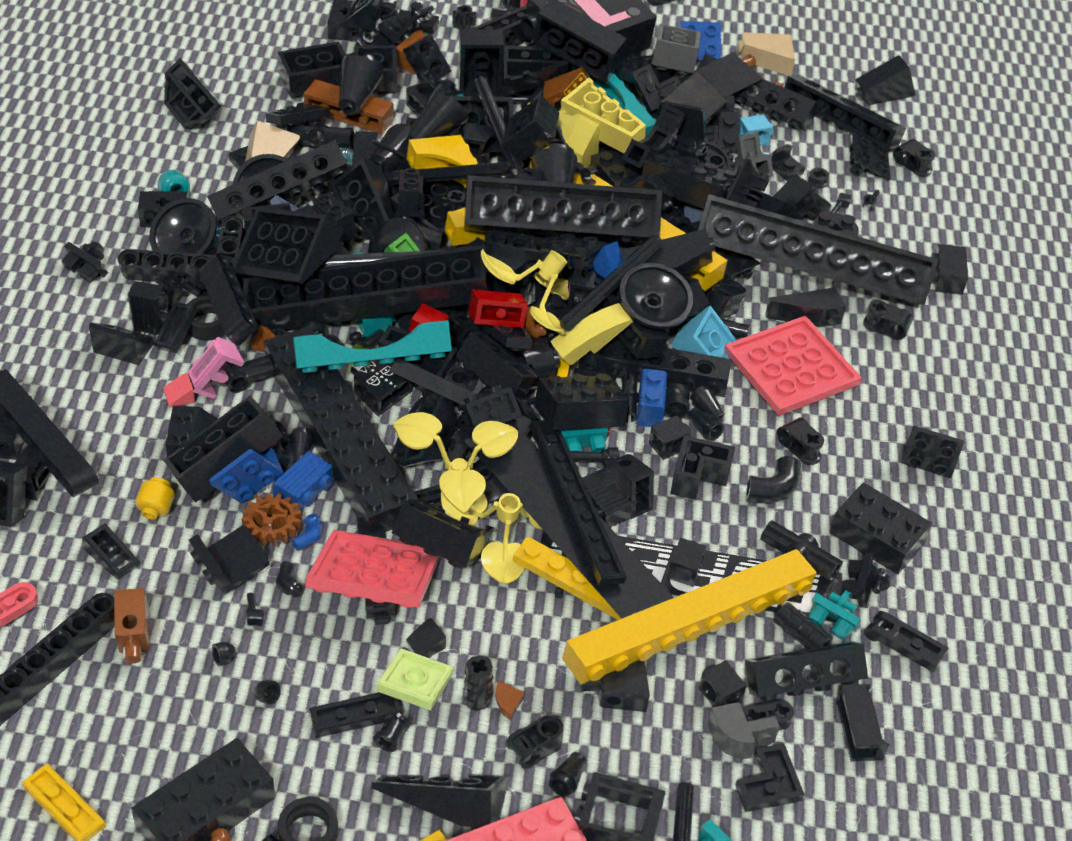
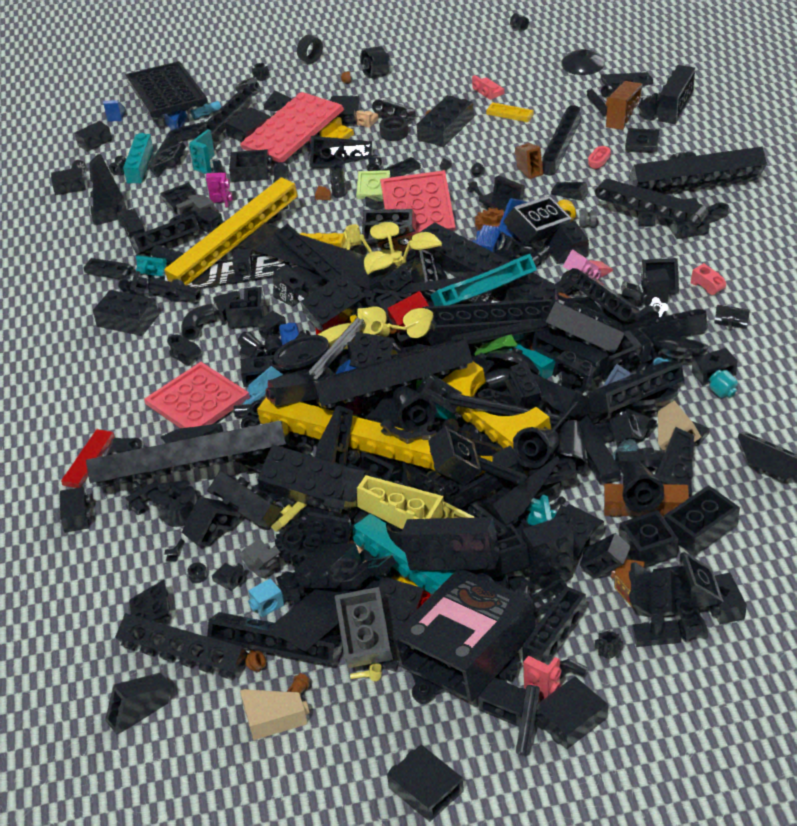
camera: 170 degrees right, 5 degrees down
black arm [276,561,303,597] -> none
blue arm [292,514,323,551] -> none
black piece [505,715,564,769] -> none
blue bracket [679,21,721,62] -> none
black hinge [726,158,769,208] -> none
black hand [862,190,880,211] -> none
black piece [893,139,936,177] -> none
black bracket [901,426,964,478] -> none
none -> red tile [61,429,115,488]
none -> black wedge [89,154,127,226]
none -> dark pink bracket [206,173,232,208]
none -> black slope [213,291,241,326]
none -> dark grey wheel [579,210,596,227]
none -> coral leg [690,263,726,295]

